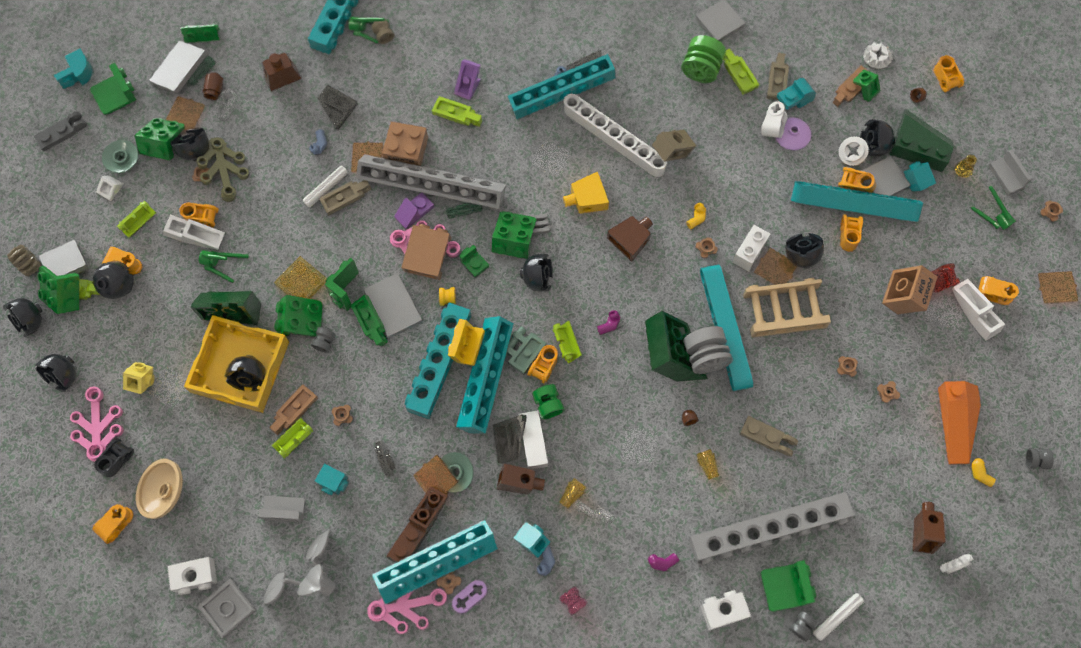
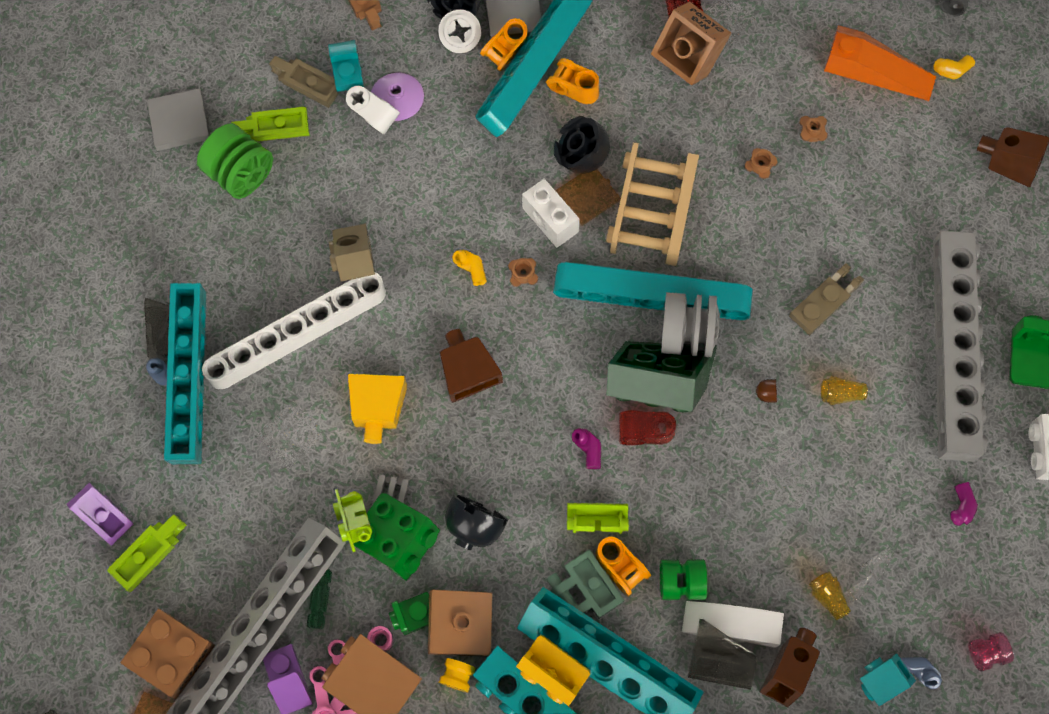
camera: 70 degrees left, 0 degrees up
none -> lime hinge [333,489,372,552]
none -> medium nougat plate [428,590,492,657]
none -> clear red piece [619,410,676,445]

